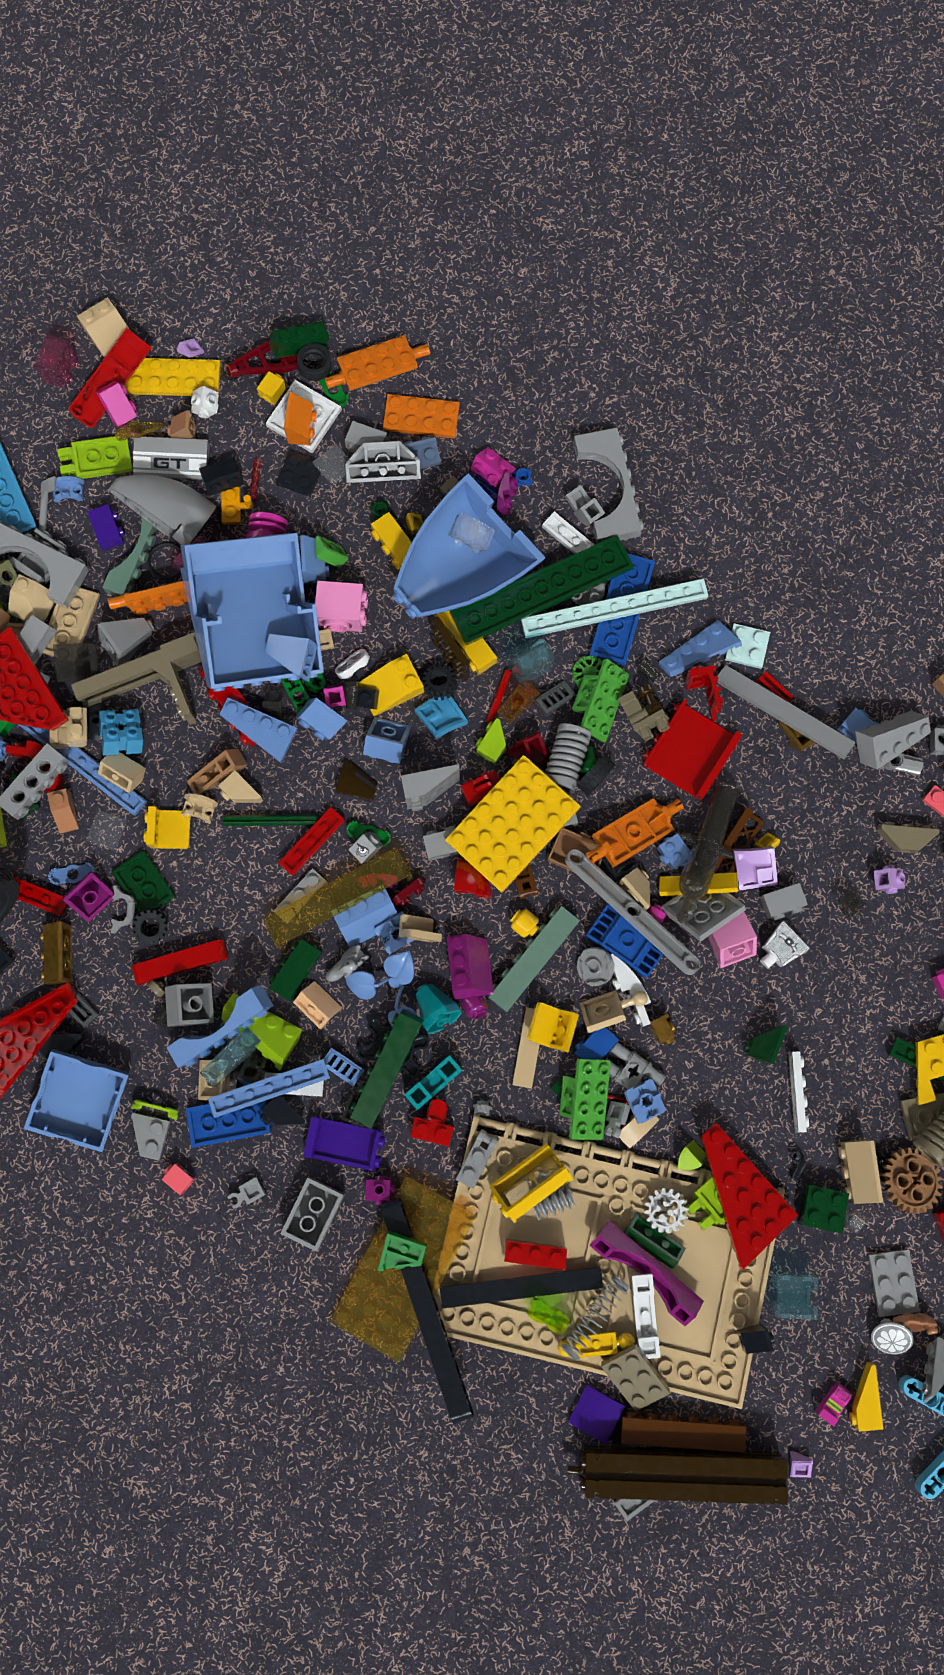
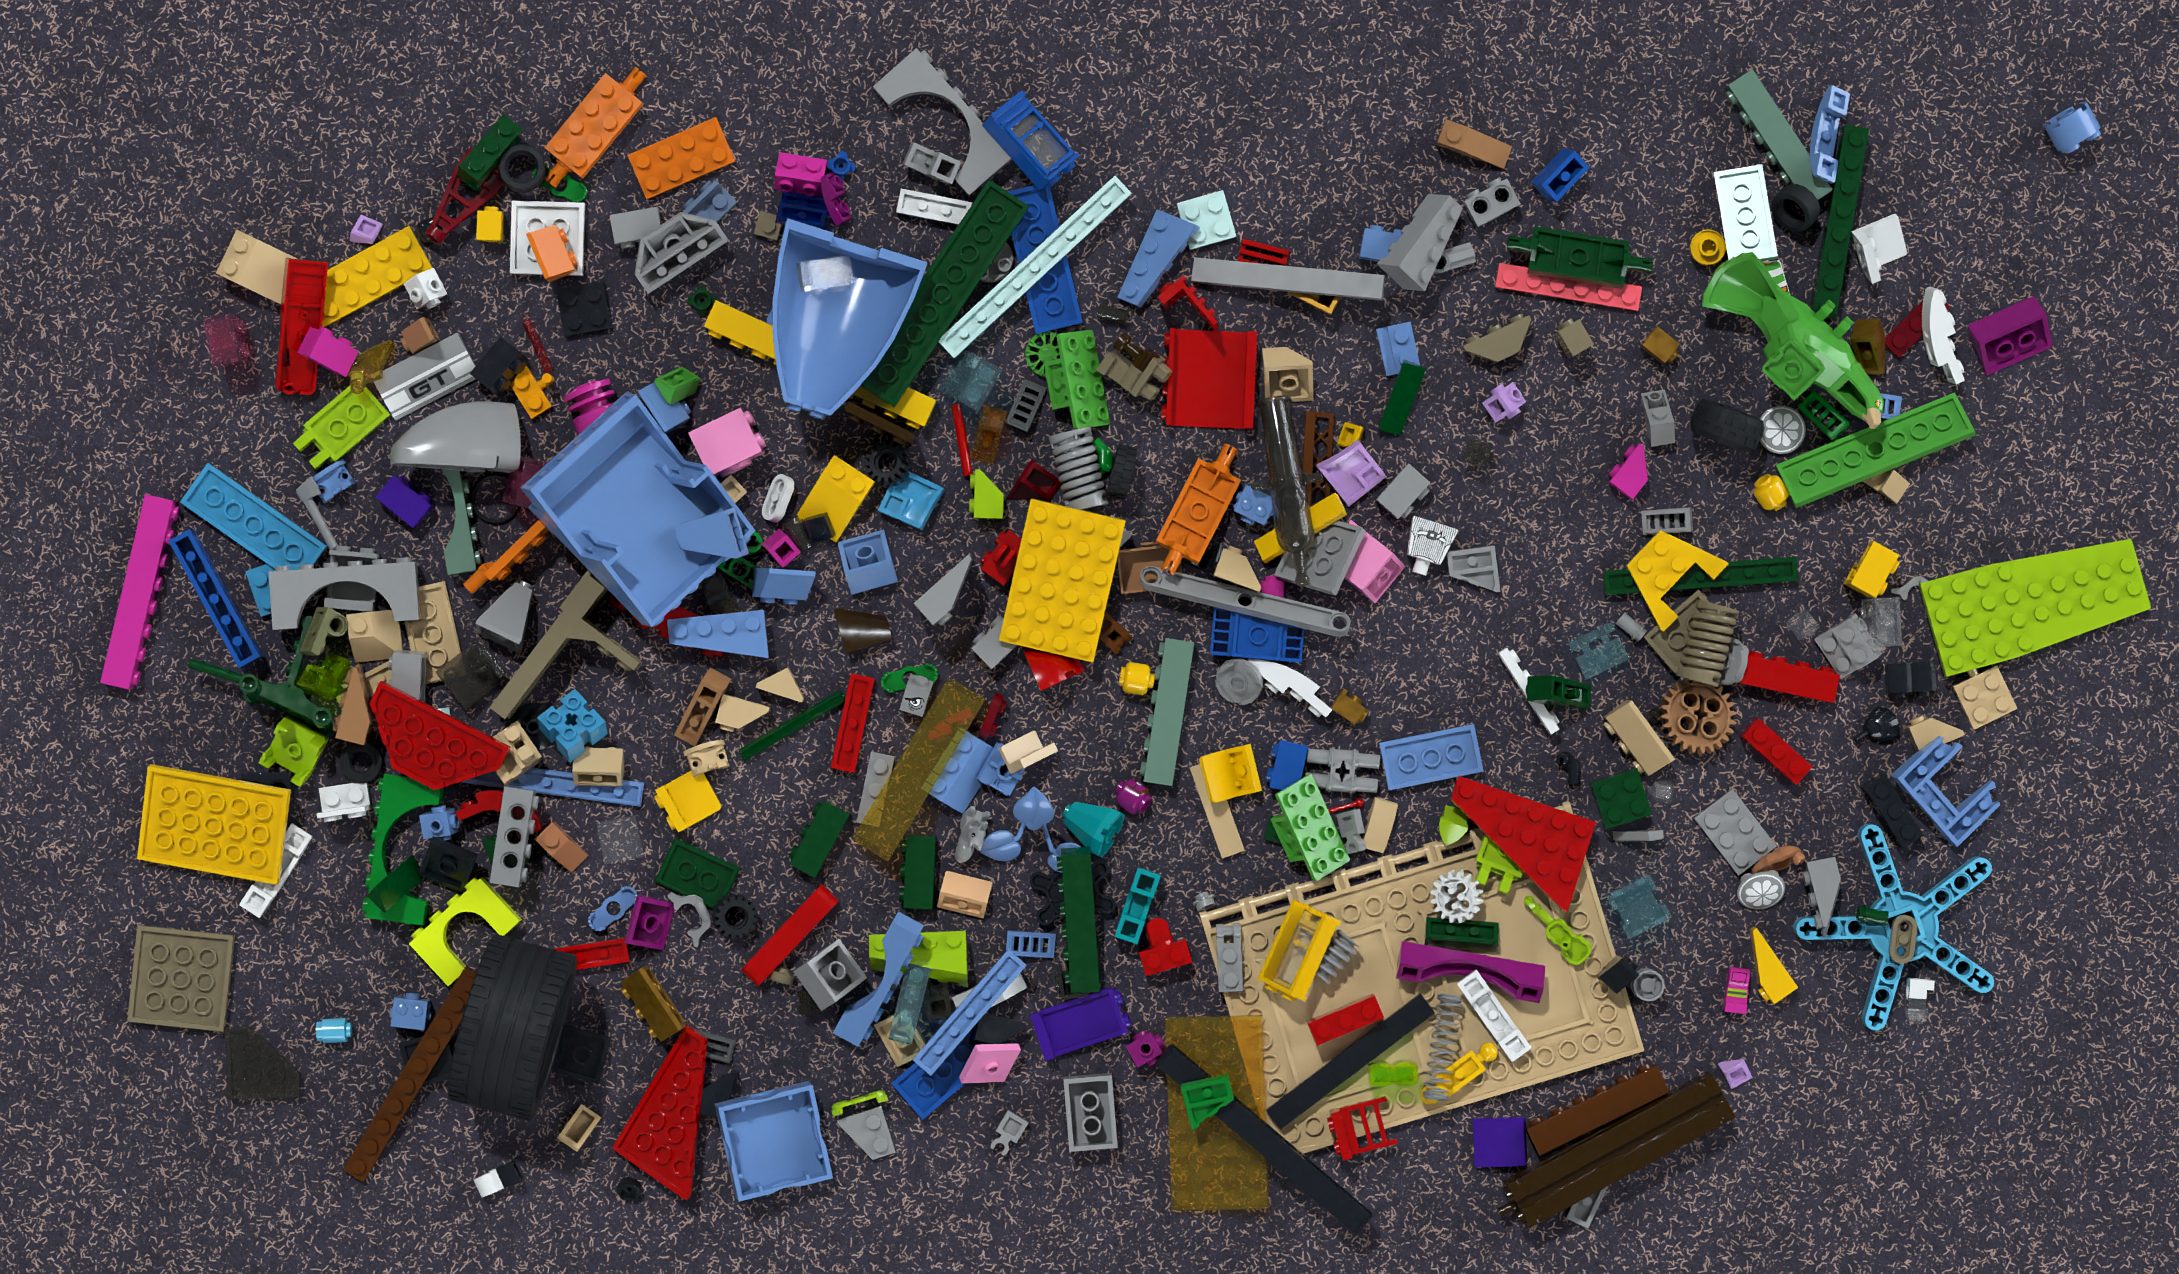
camera: 35 degrees left, 10 degrees up
coral brick [162,1163,196,1195] -> none
clear piece [313,444,349,486] -> none
yellow slope [405,513,423,536] -> none
magenta slope [447,934,494,1000] -> none
tan plate [580,990,648,1033] -> none
dark tan plate [601,1344,670,1411] -> none
medium blue piece [624,1079,666,1124] -> none
dark green slope [744,1025,788,1065] -> none
none -> tan slope [756,667,804,703]
none -> dark green brick [788,800,851,878]
none -> bright pink plate [959,1043,1021,1083]
none -> blue door [982,90,1080,190]
none -> tan slope [1262,347,1313,404]
none -> red plate [1327,1096,1398,1161]
none -> medium blue plate [1376,322,1420,376]
none -> dark green slope [1378,360,1426,435]
none -> medium blue plate [1379,724,1484,790]
none -> light grey wing [1446,545,1501,592]
none -> lime piece [1524,896,1592,965]
none -> dark green slope [1526,675,1591,709]
none -> clear light blue plate [1568,622,1629,680]
none -> light grey tile [1613,830,1664,841]
none -> light grey pin [1615,612,1647,642]
none -> light grey wheel [1630,968,1665,1001]

